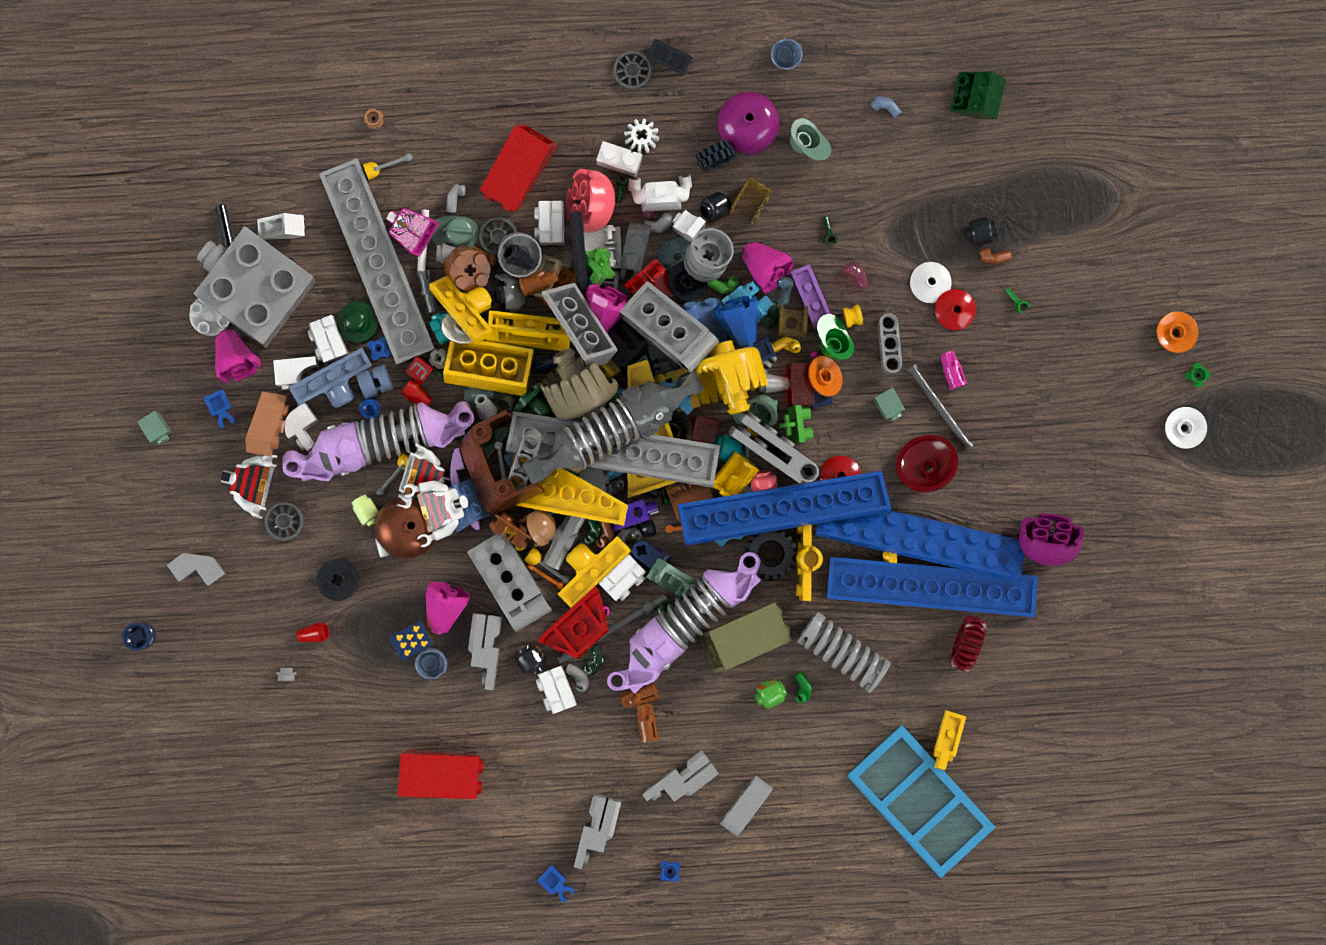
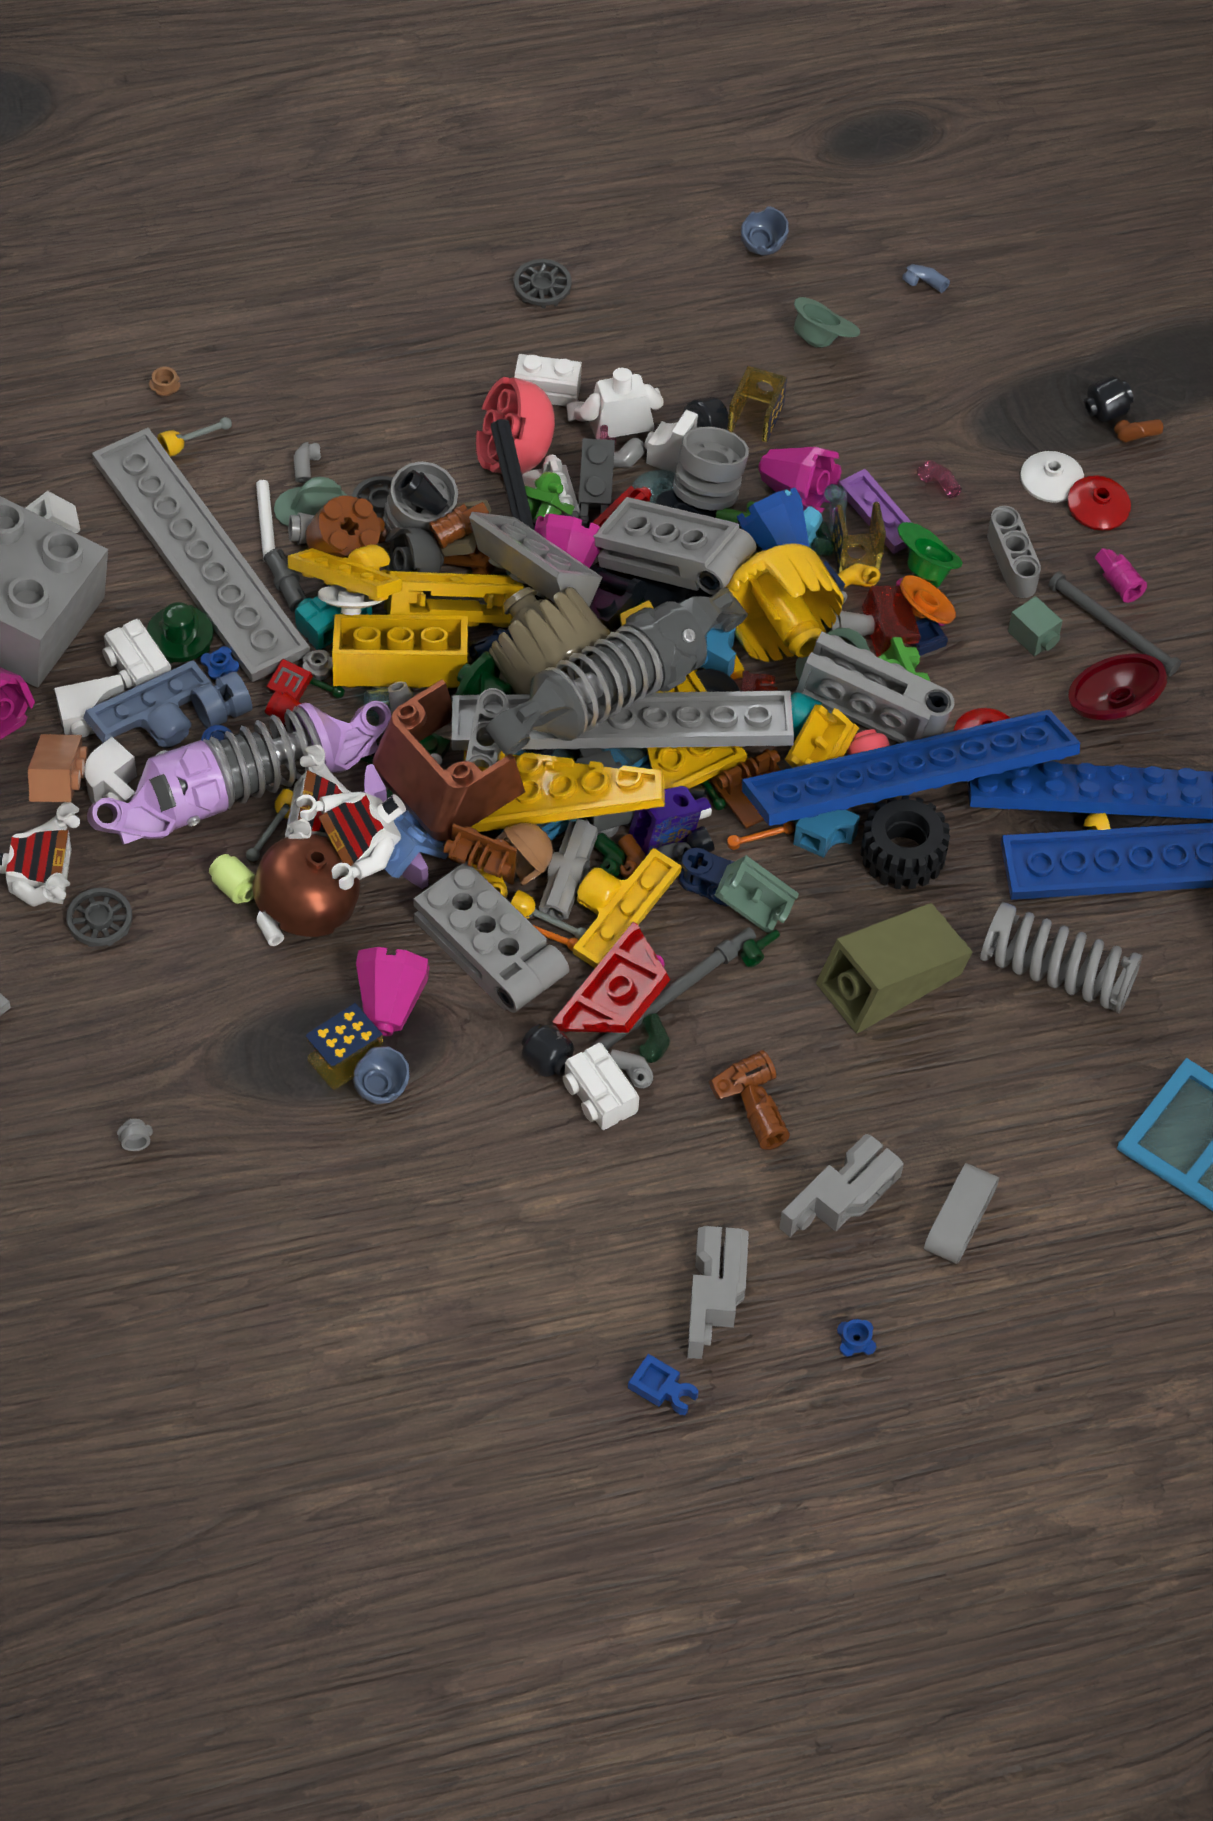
camera: 10 degrees left, 30 degrees down
red cone [296,622,329,643] -> none
black plate [316,559,359,601] -> none
dark pink torso [386,208,440,257] -> none
red slope [398,750,484,799] -> none
light grey plate [468,613,503,690] -> none
red slope [480,124,559,212] -> none
white brick [535,201,564,245] -> none
white brick [599,554,646,601] -> none
piece [607,552,761,694] -> none
dark green hand [615,173,629,203] -> none
white gear [624,118,659,154] -> none
black hinge [646,39,694,76] -> none
black bush [695,140,736,171] -> none
magenta cylinder [717,91,779,156] -> none
bright green head [754,678,787,709] -> none
green arm [794,671,812,704] -> none
yellow plate [796,525,823,601] -> none
dark green hand [823,217,837,245] -> none
yellow wheel [842,305,863,328] -> none
dark green slope [950,72,1006,120] -> none
green hand [1005,288,1030,313] -> none

